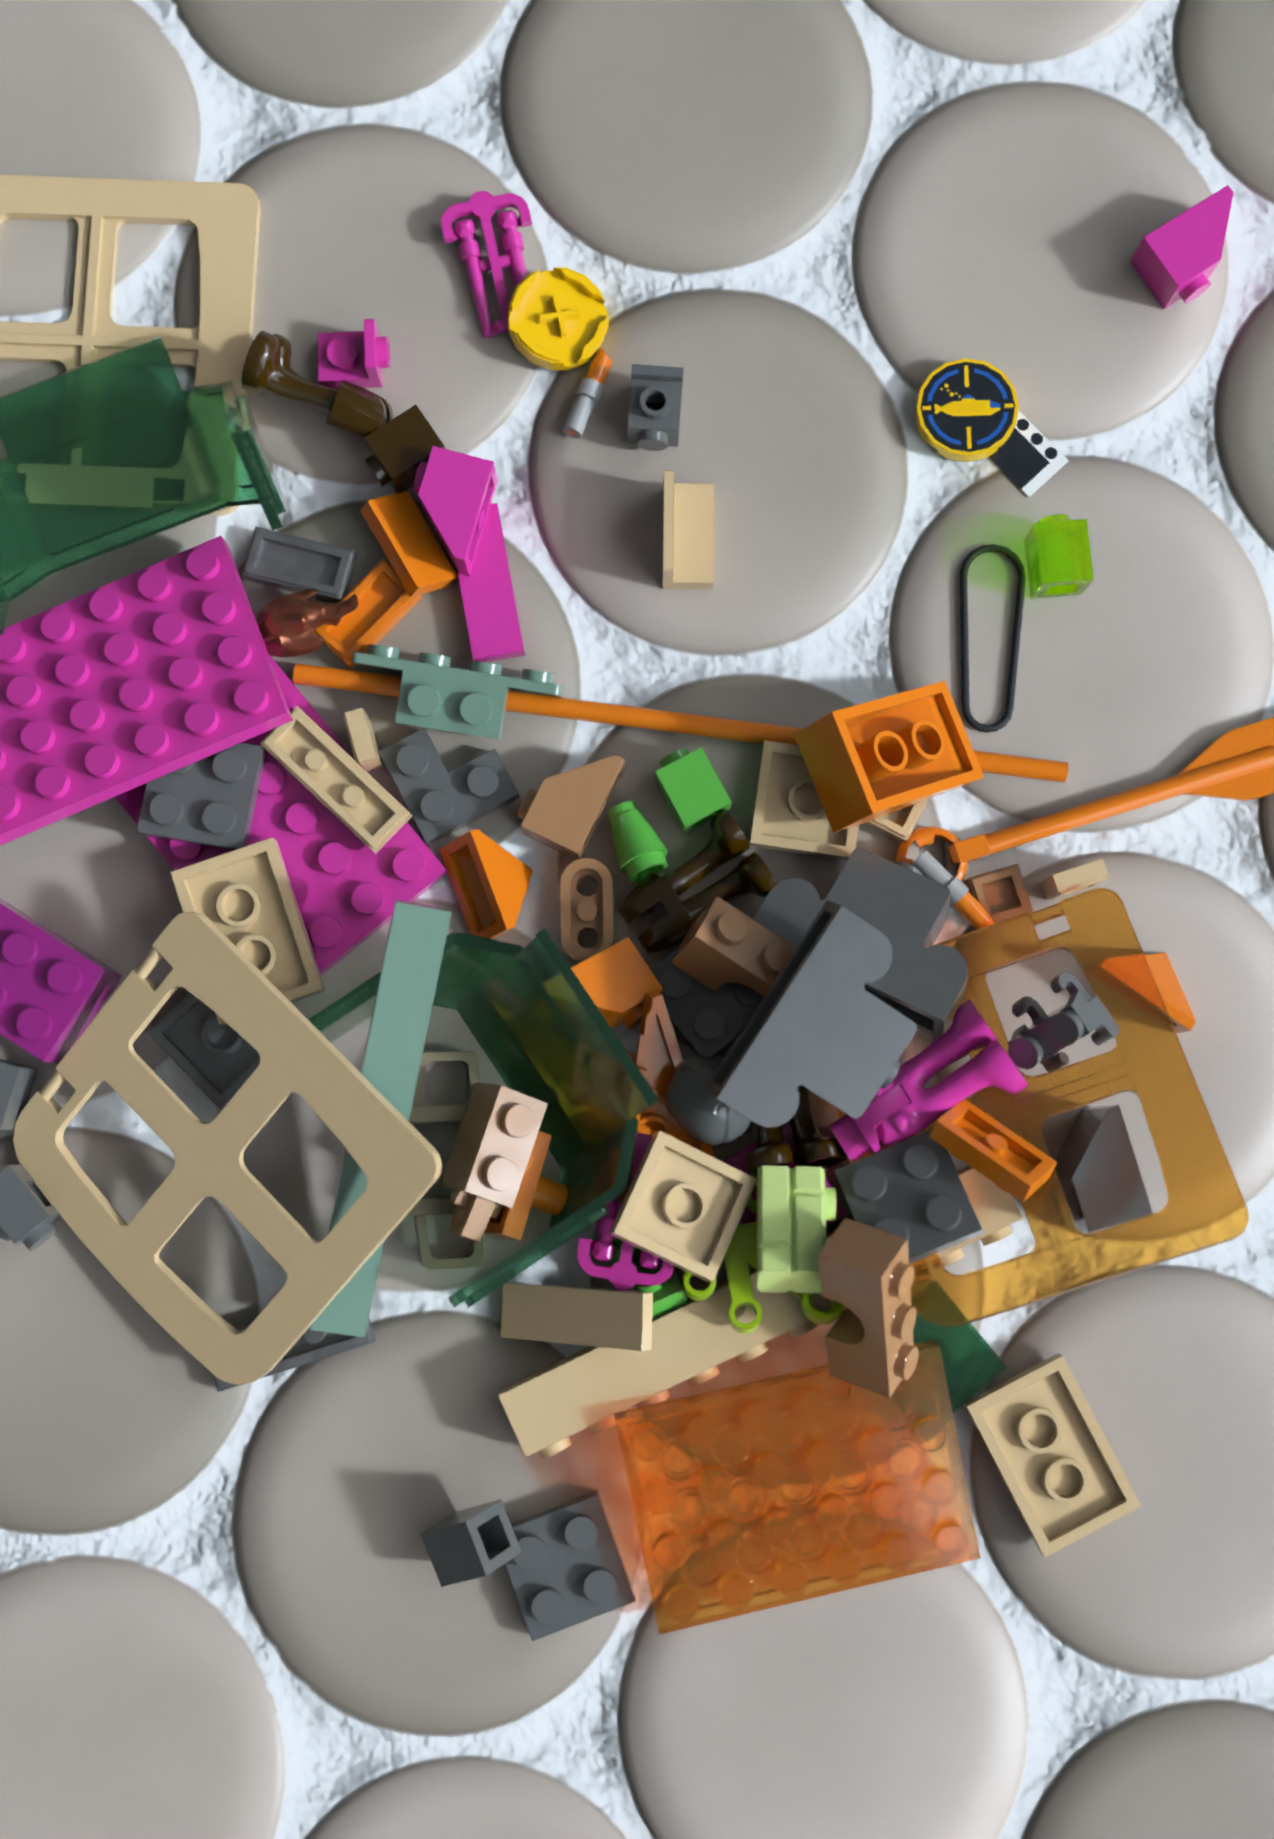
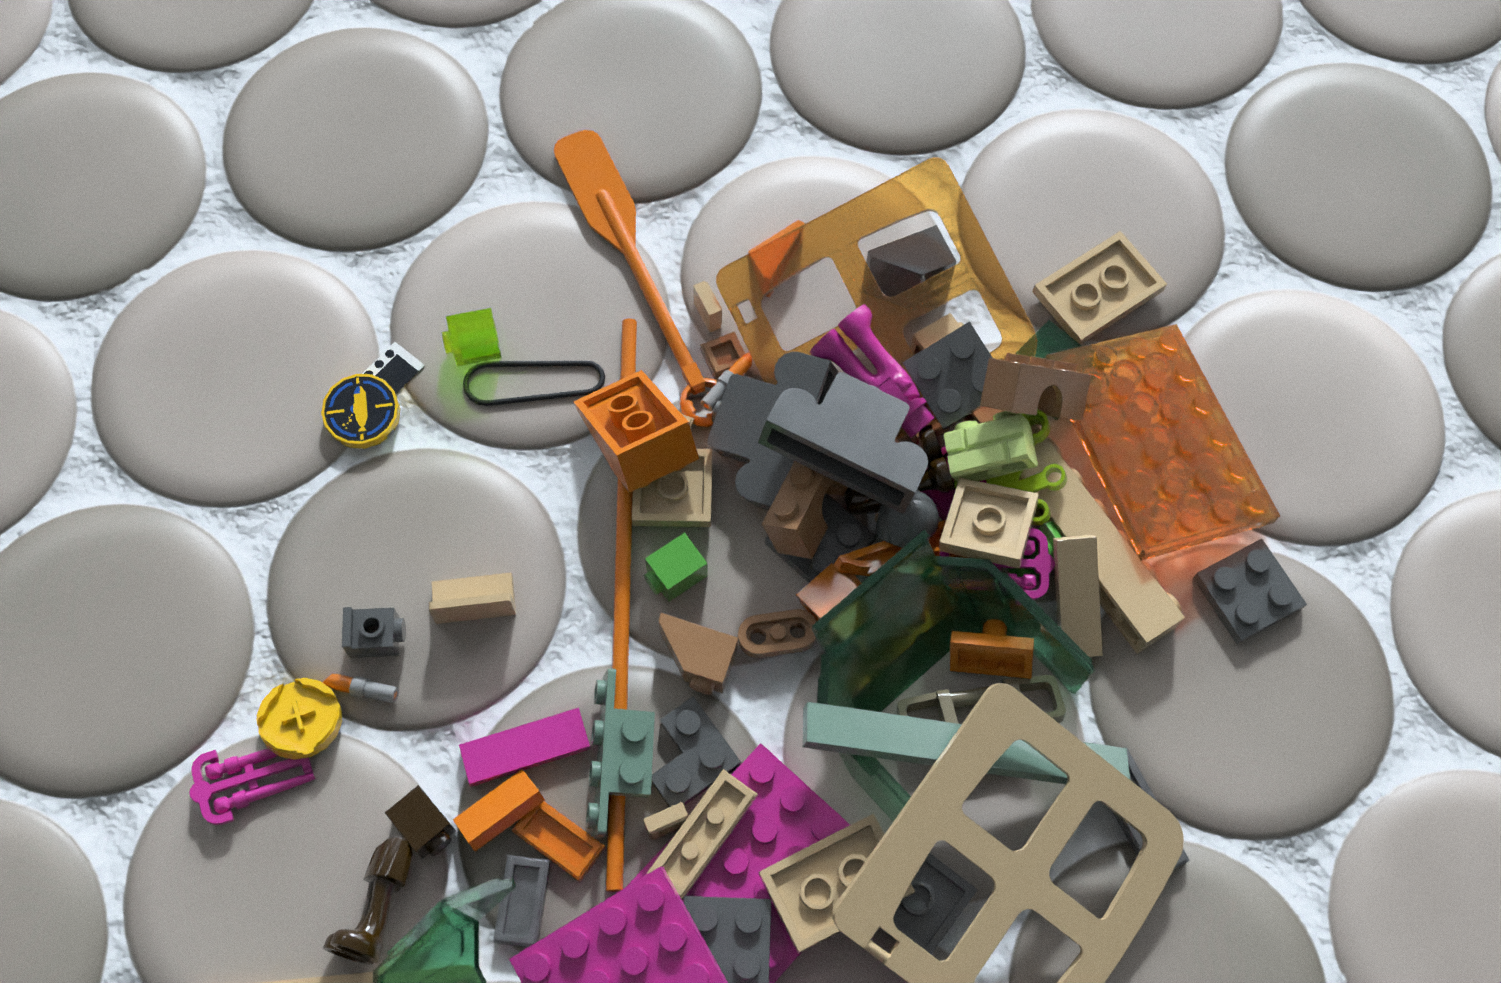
camera: 100 degrees left, 15 degrees down
copper piece [256,588,359,657] -> none
dark pink bracket [317,319,390,388] -> none
dark pink slope [414,446,498,577] -> none
dark grey brick [421,1499,522,1587] -> none
orange slope [439,829,533,946] -> none
hinge [443,1083,548,1242] -> none
bright green cone [607,801,668,883] -> none
dark brown piece [618,809,778,954] -> none
orange plate [929,1099,1057,1203] -> none
dark grey piece [1008,972,1120,1073] -> none
dark pink slope [1130,185,1234,309] -> none

